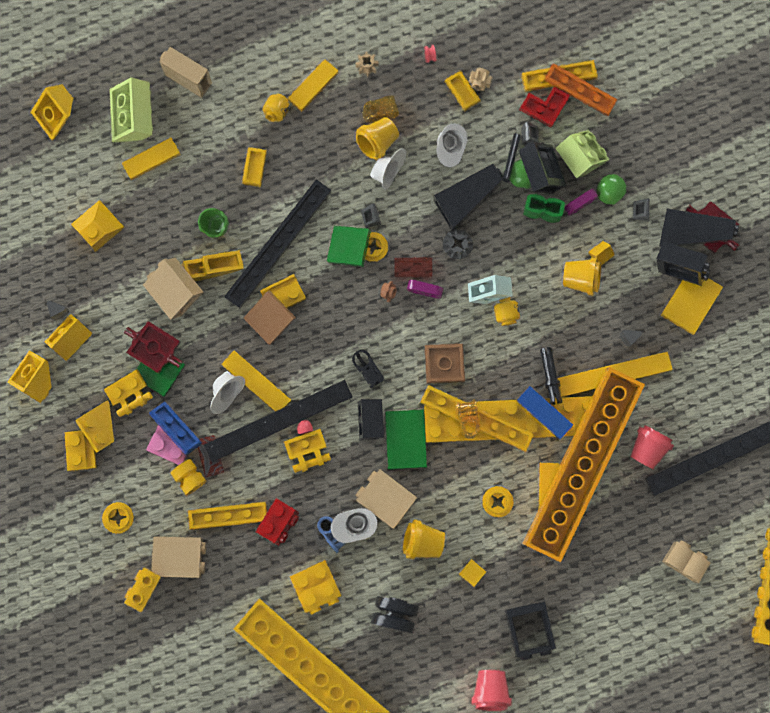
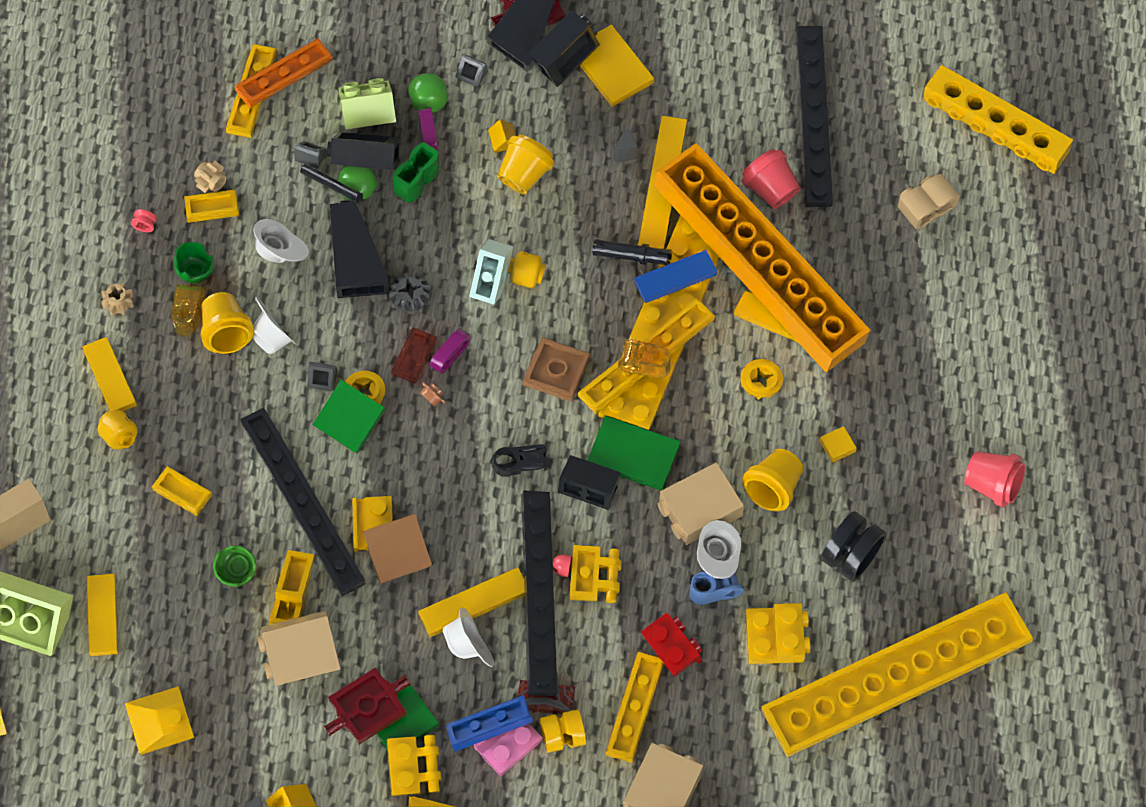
camera: 65 degrees left, 15 degrees down
black window [505,601,556,661] -> none
red plate [519,86,570,128] -> none
none -> green hair [173,241,213,284]

